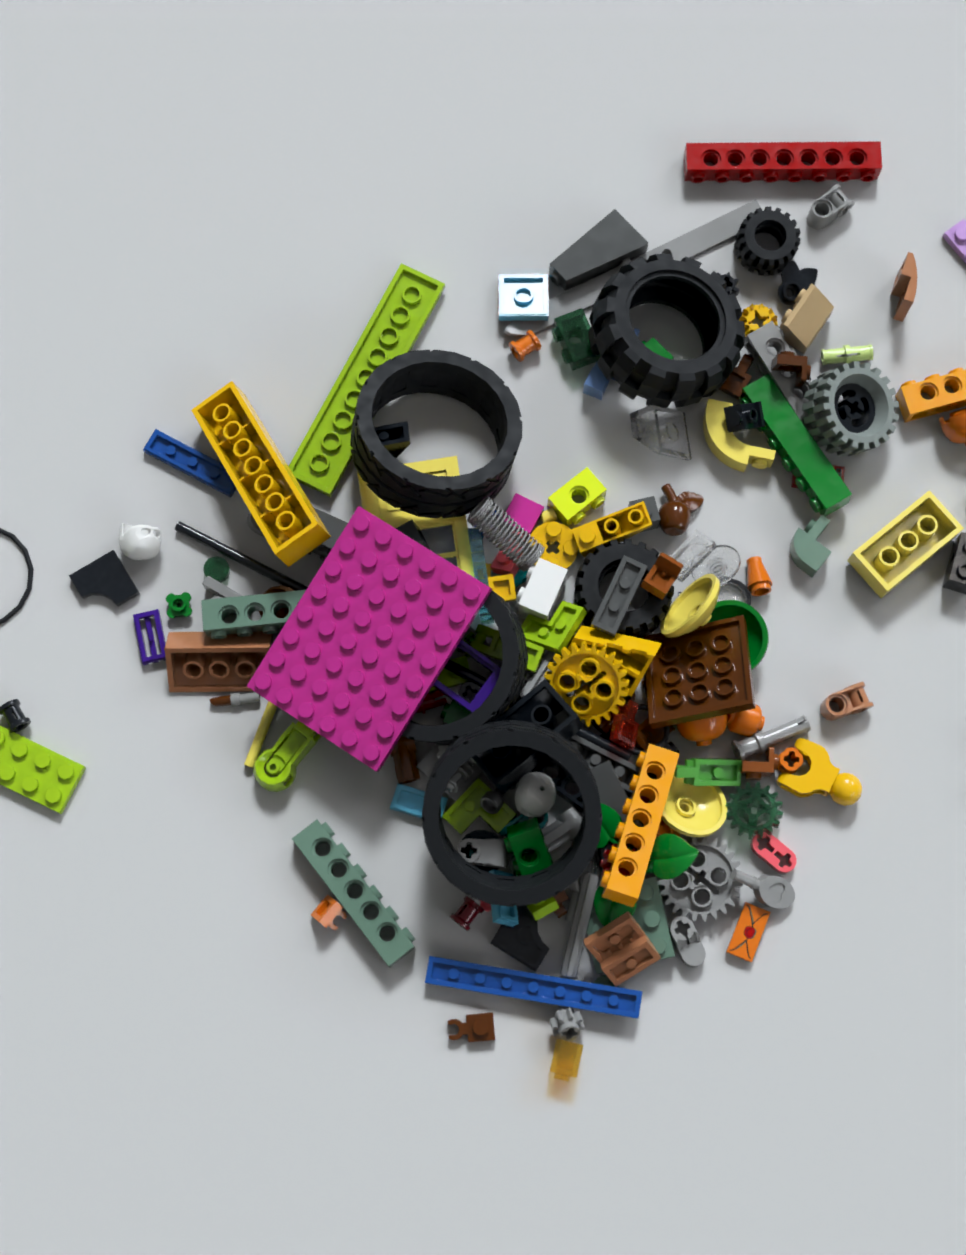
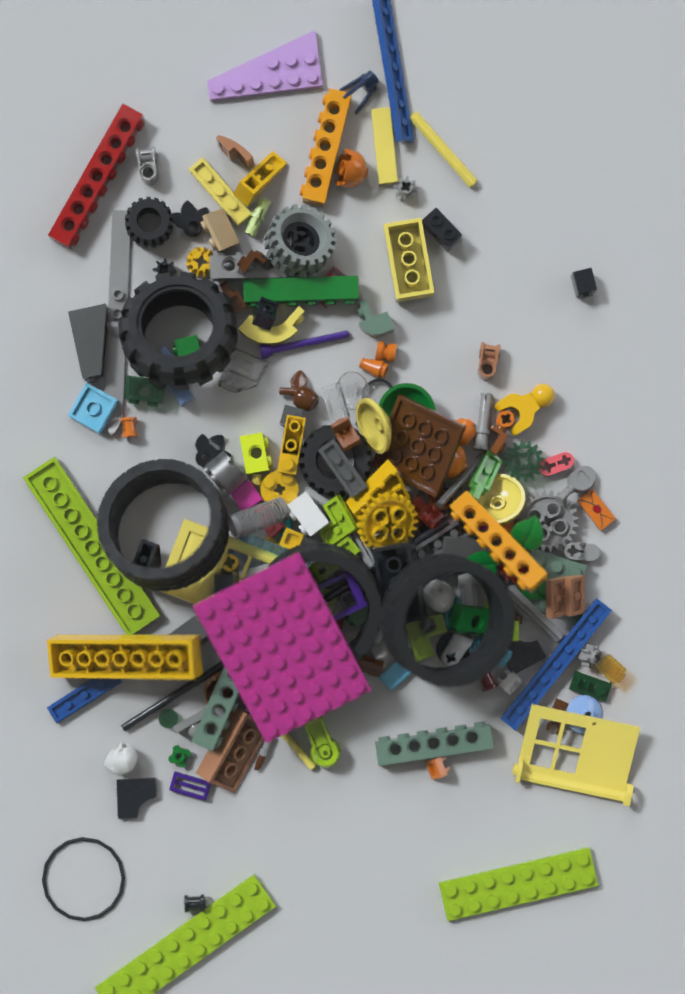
camera: 60 degrees left, 10 degrees up
none -> light yellow tile [189,158,251,227]
none -> black plate [195,434,231,467]
none -> flat silver brick [203,451,247,497]
none -> yellow bush [222,554,239,571]
none -> yellow slope [233,151,287,207]
none -> dark purple piece [259,331,350,360]
none -> orange wheel [375,341,397,363]
none -> dark grey bar [436,453,484,508]
none -> lime plate [438,847,598,921]
none -> white tile [497,670,523,696]
none -> light yellow door [512,704,640,807]
none -> light blue dish [566,695,602,734]
none -> dark green plate [569,671,612,702]

